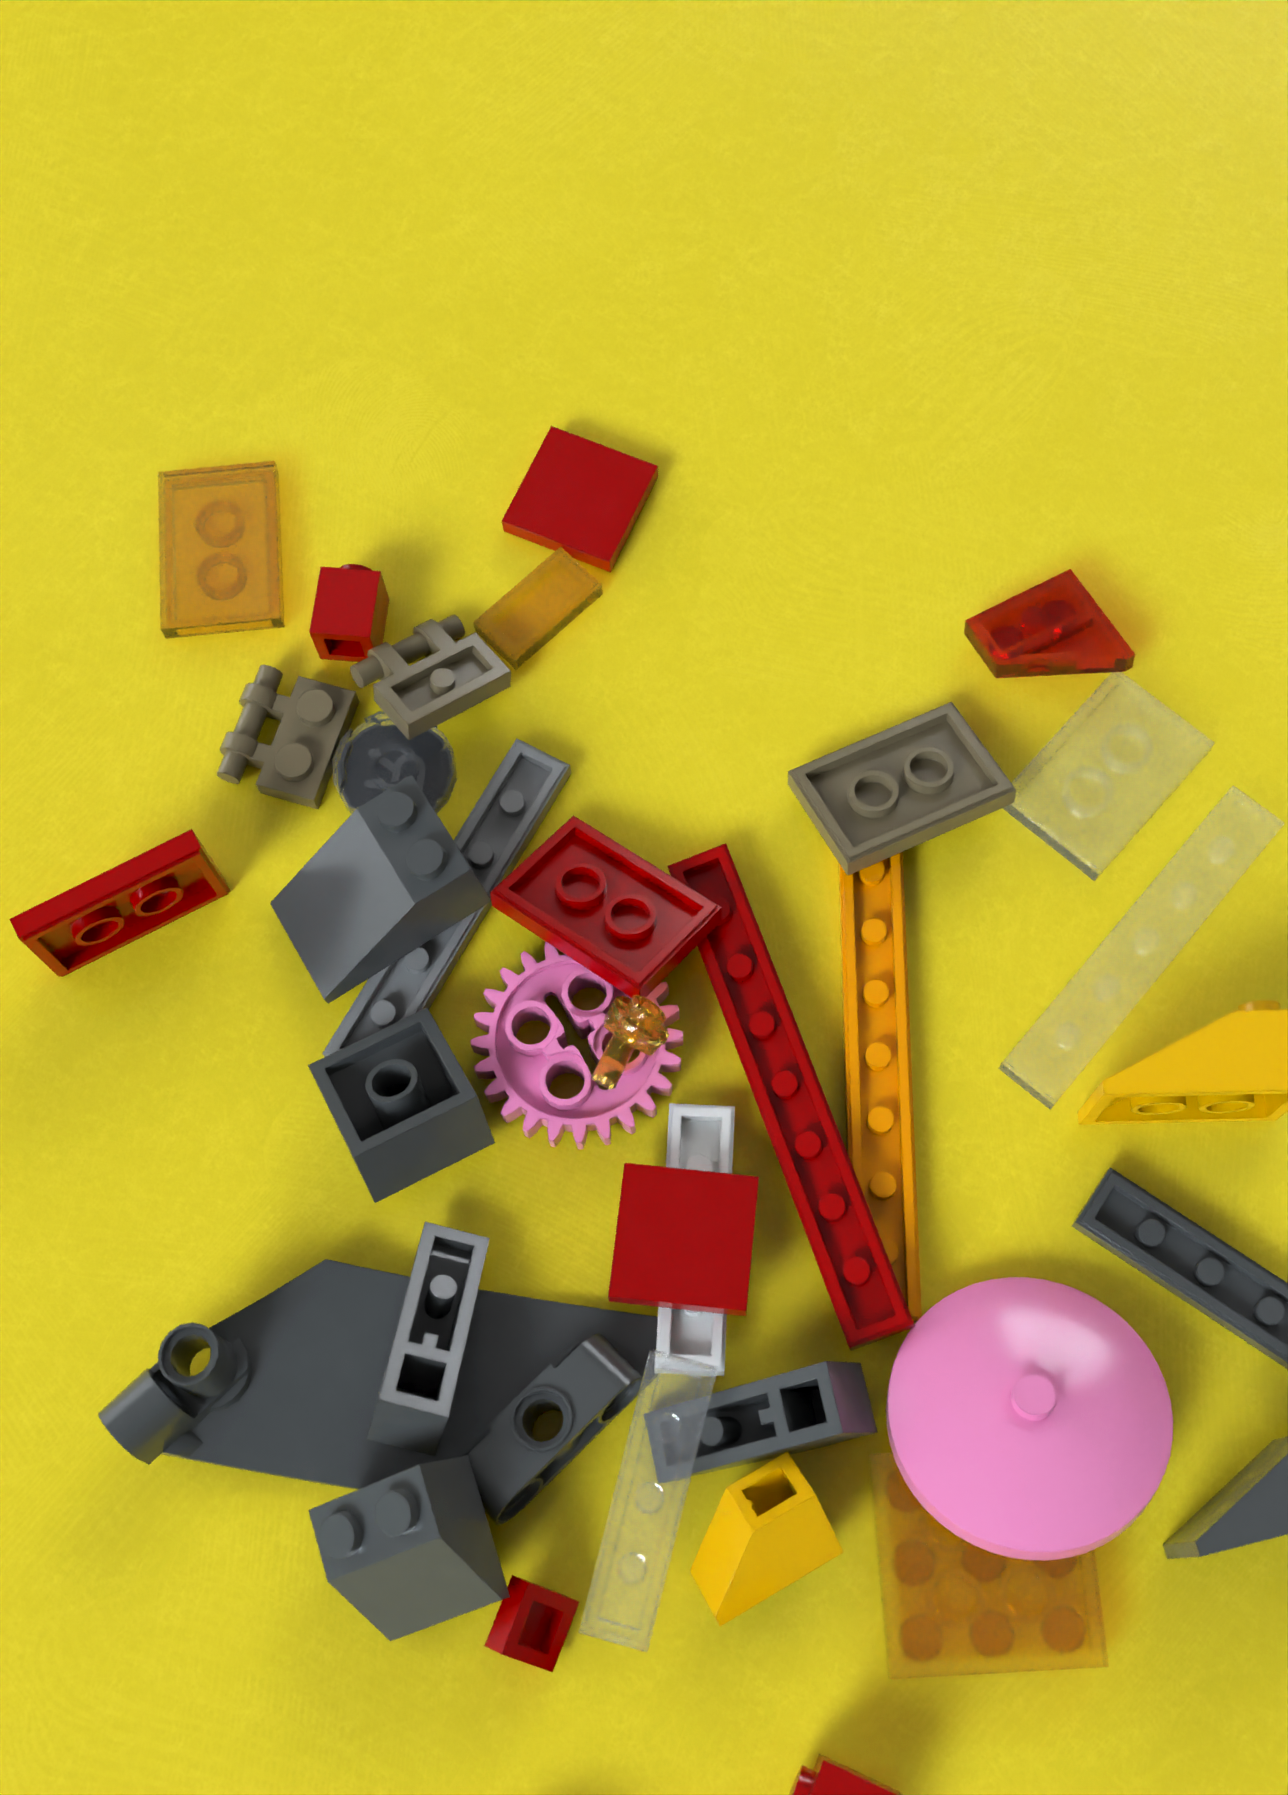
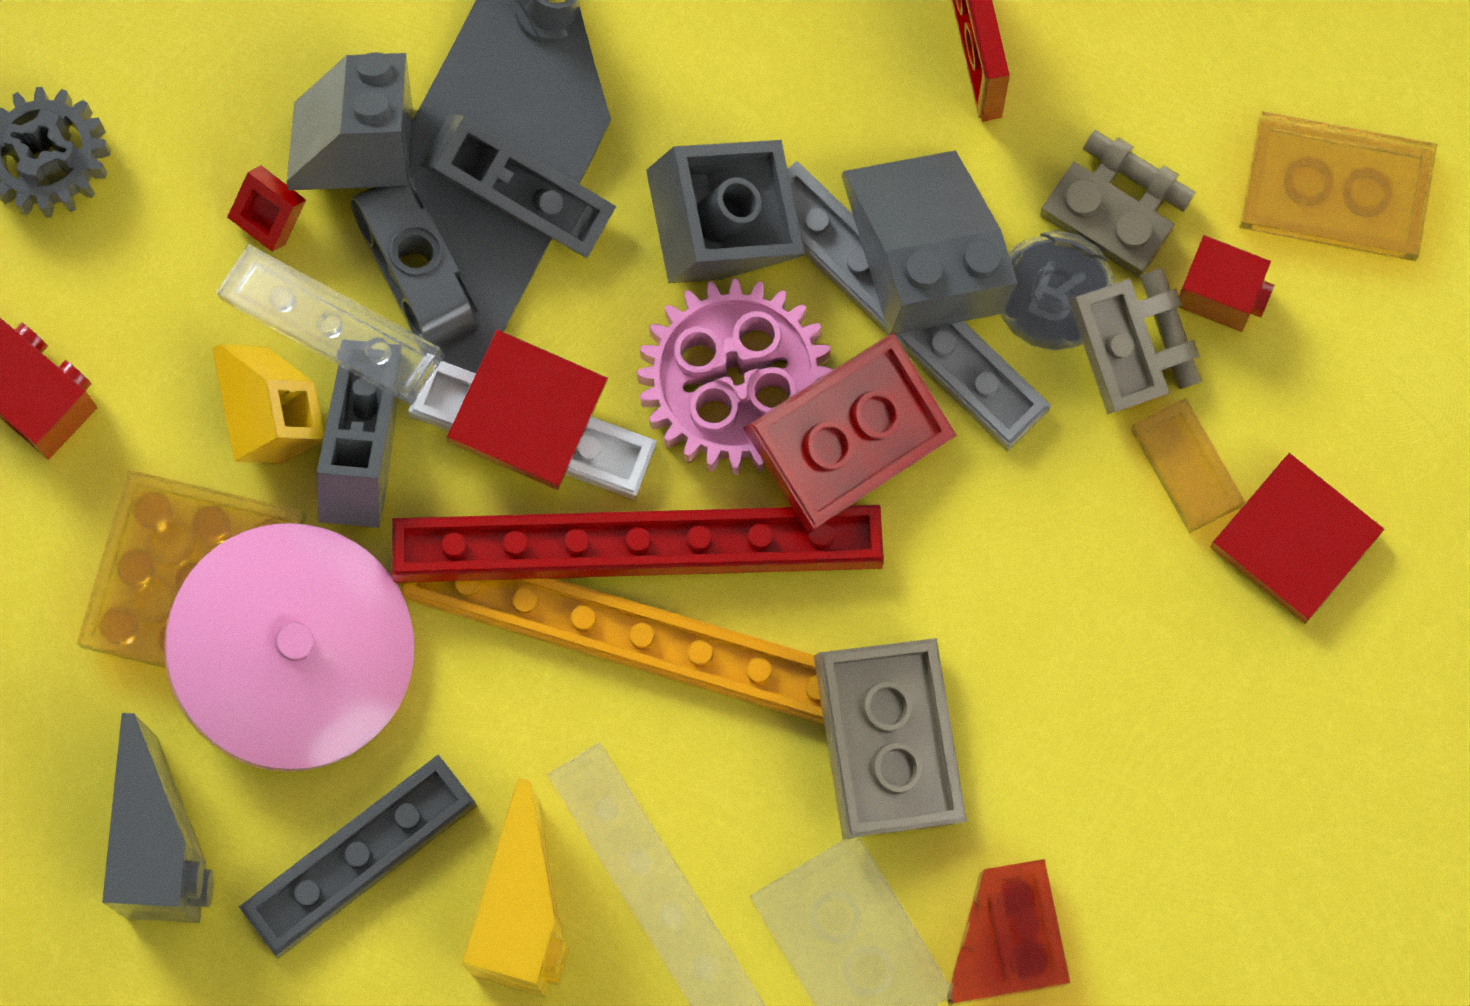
camera: 105 degrees right, 5 degrees up
clear yellow plate [592,995,669,1089] -> none

